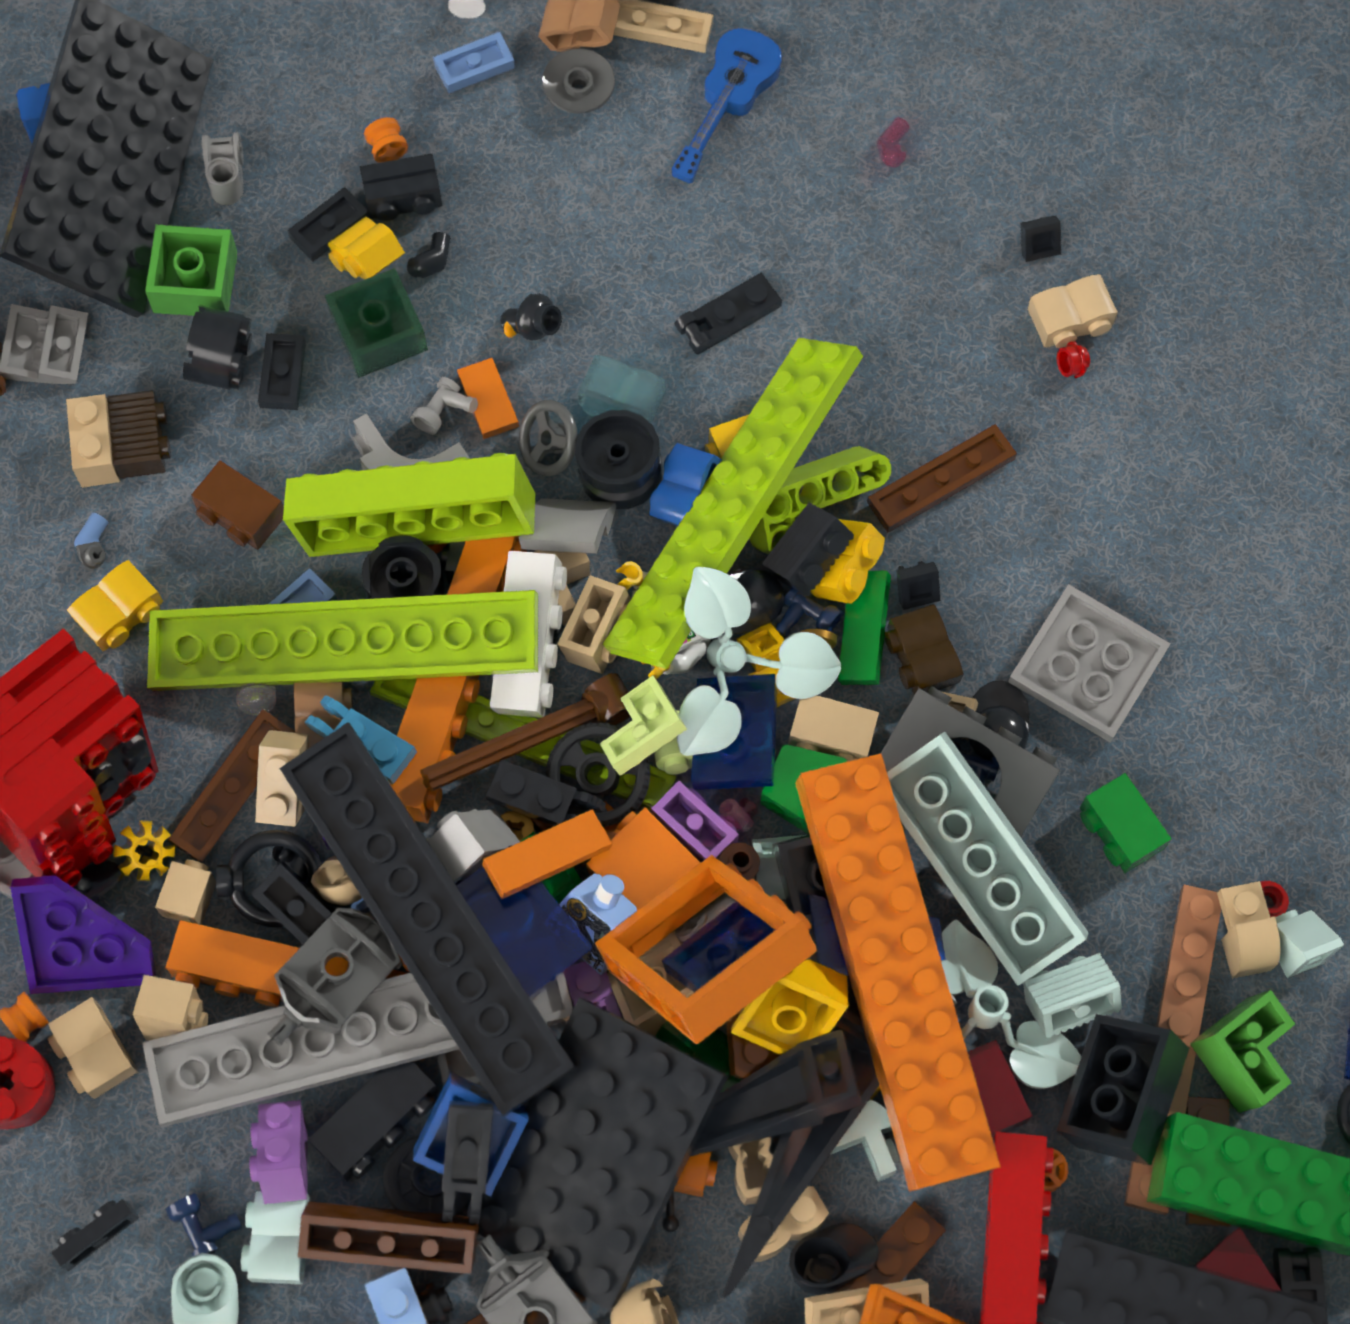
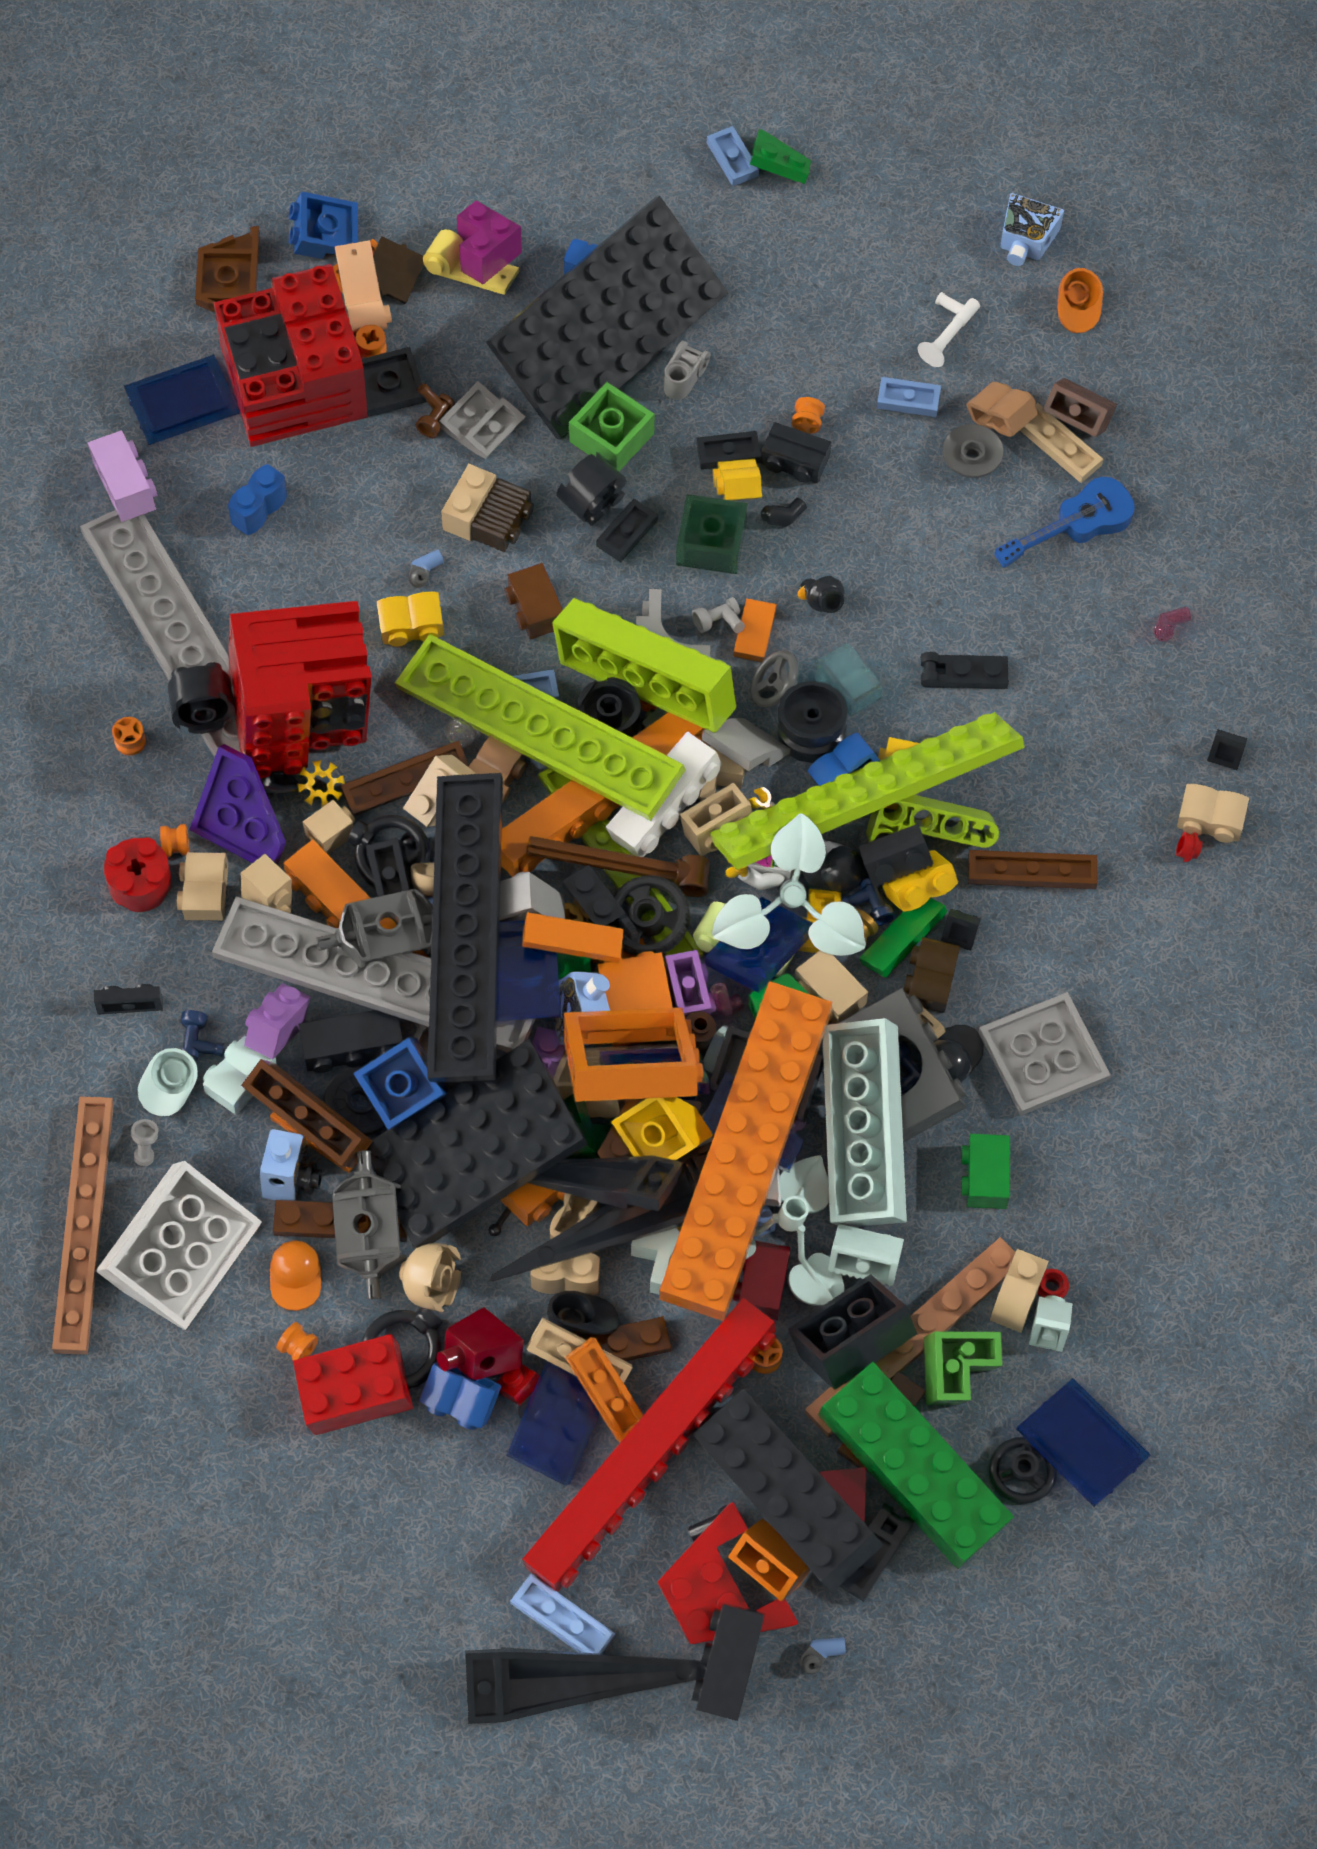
camera: 35 degrees right, 5 degrees down
dark azure hinge [305,695,417,784] -> none
black hinge [442,1101,493,1224] -> none
yellowish green plate [600,675,687,776] -> none

